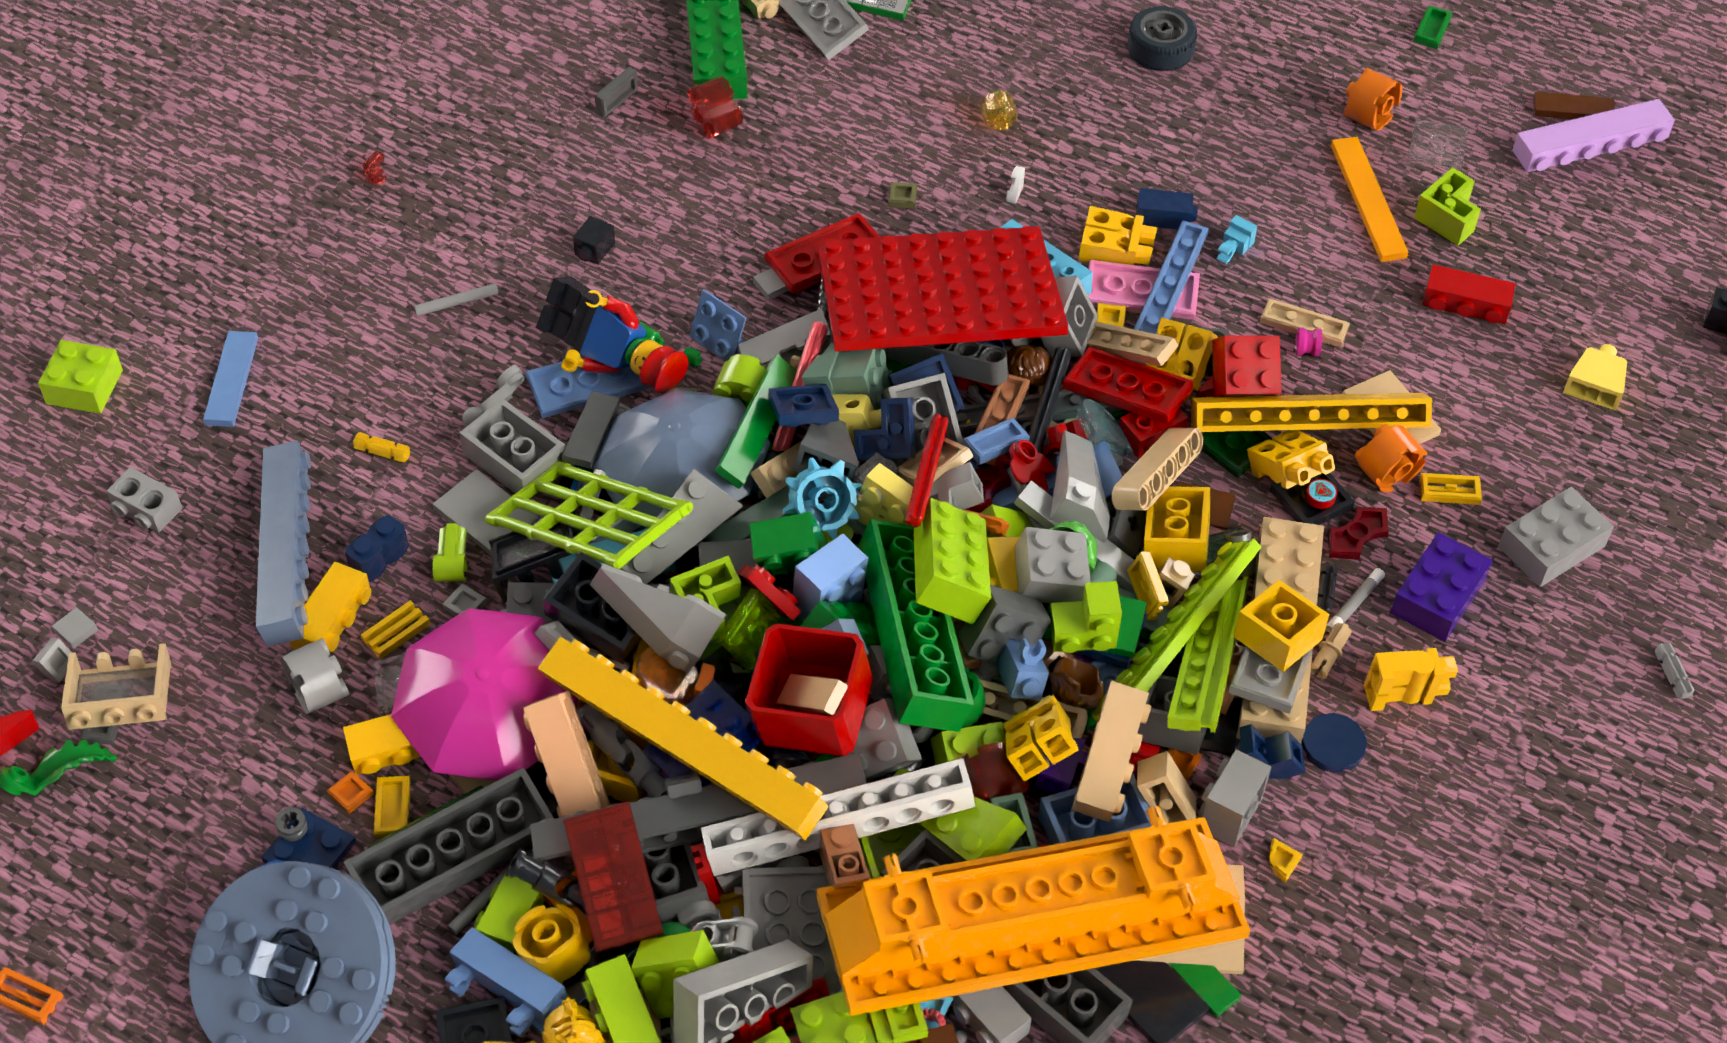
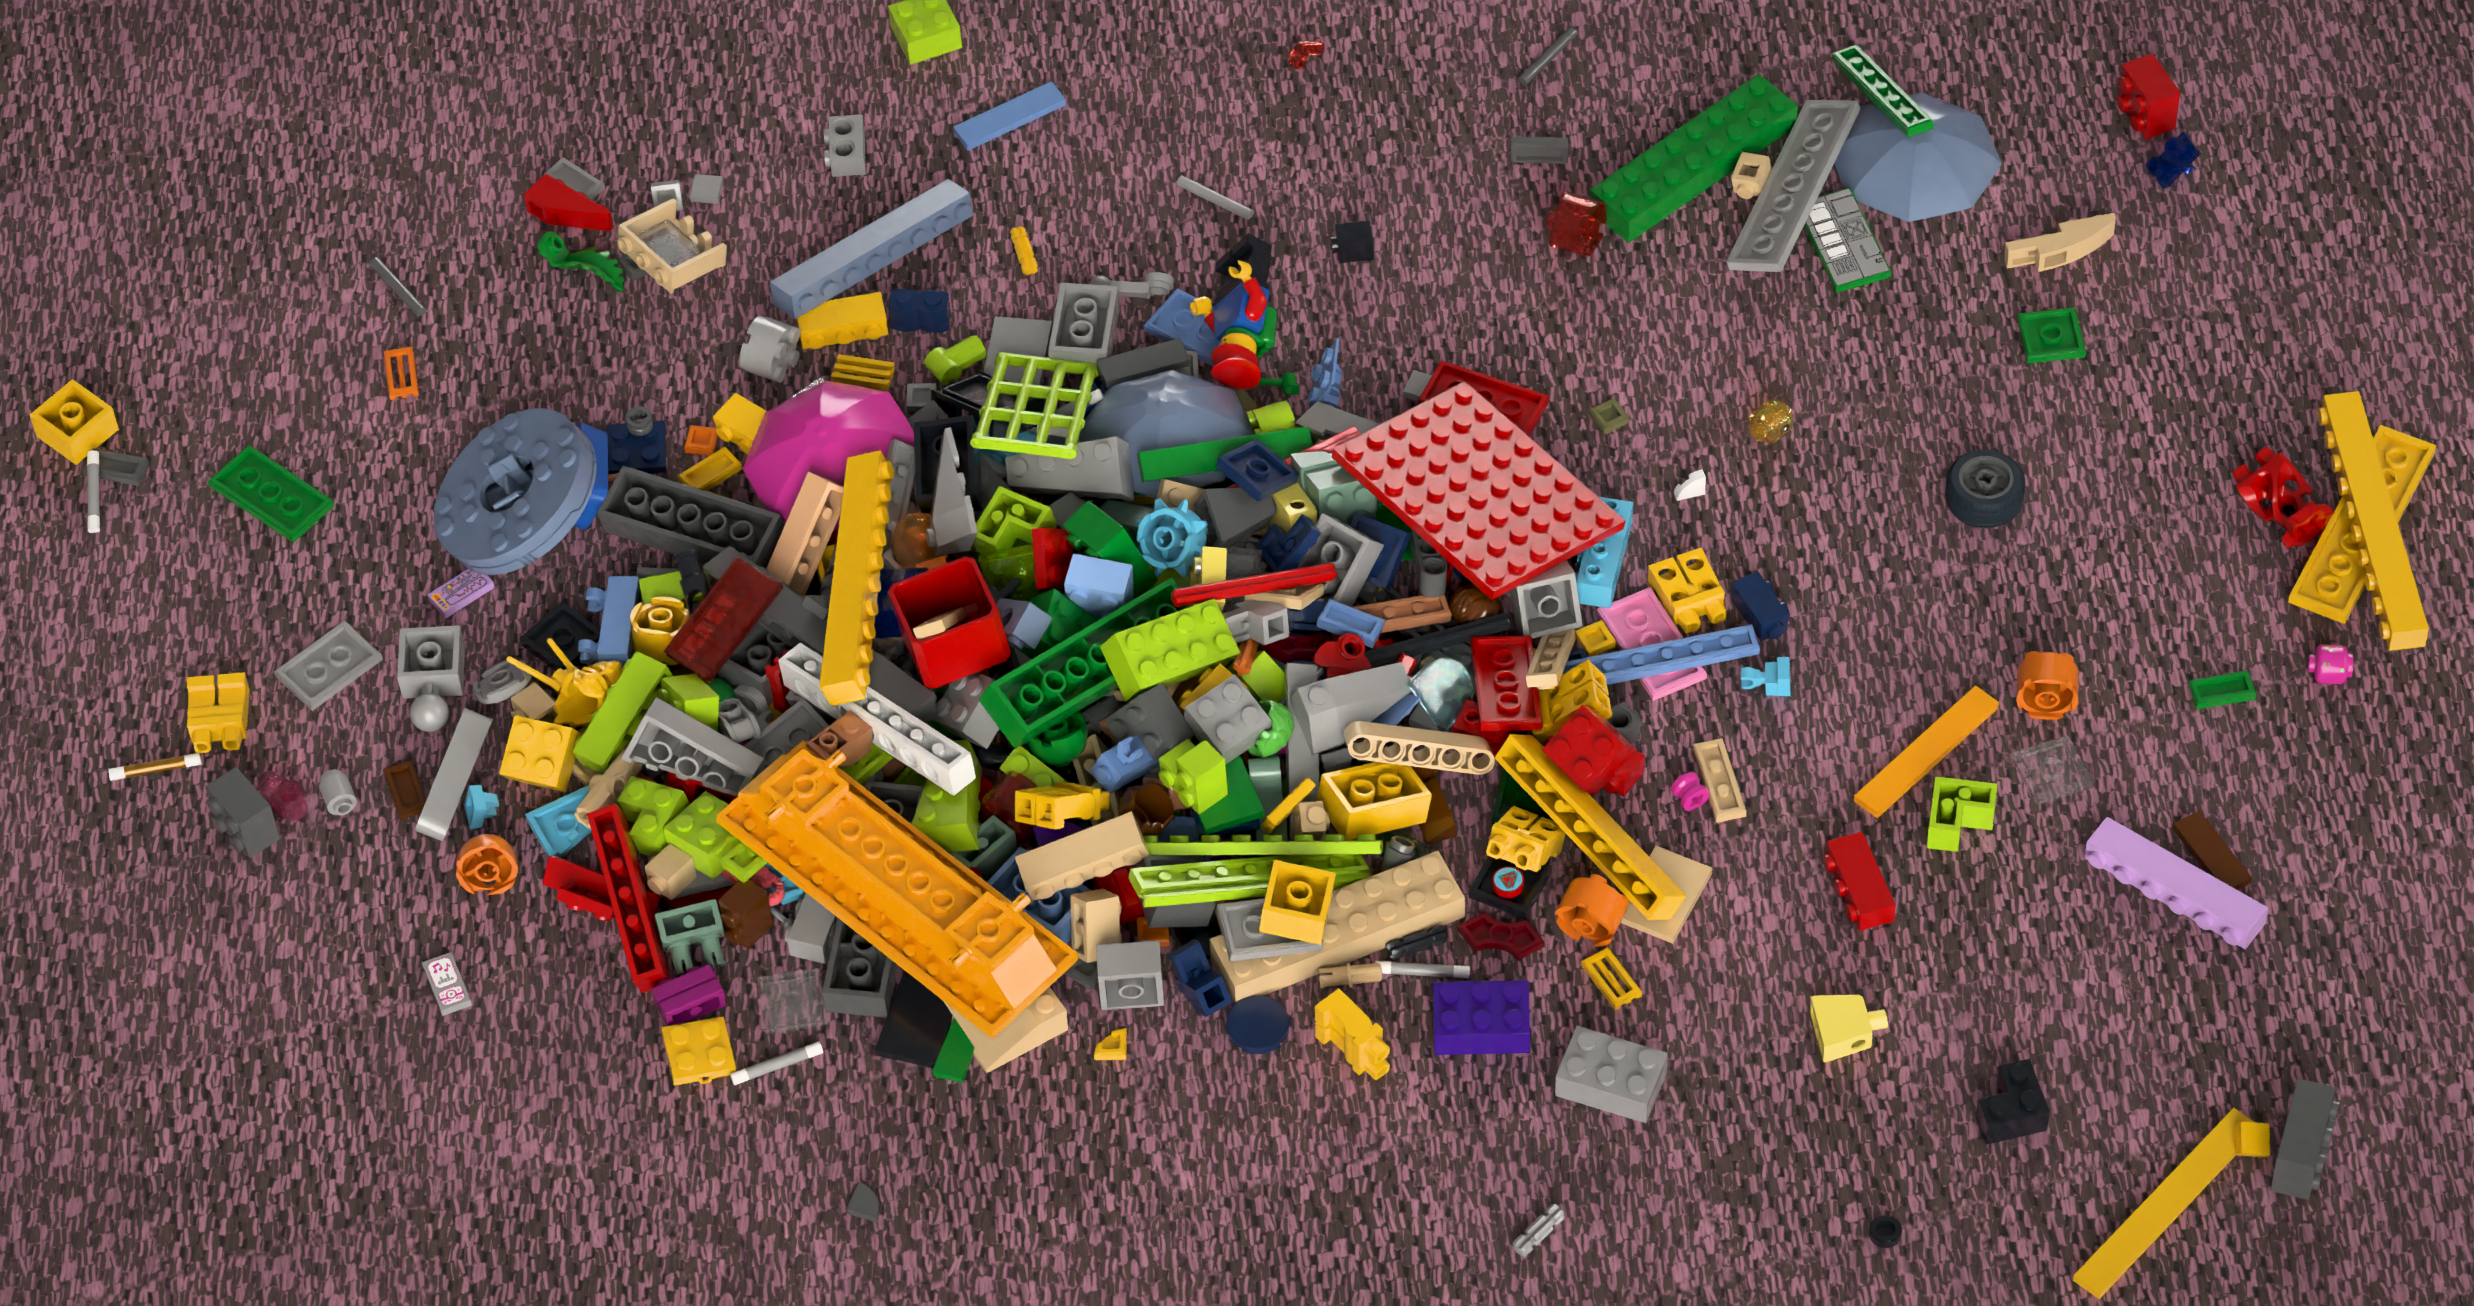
camera: 60 degrees right, 0 degrees up
none -> dark grey bar [1518,27,1578,86]

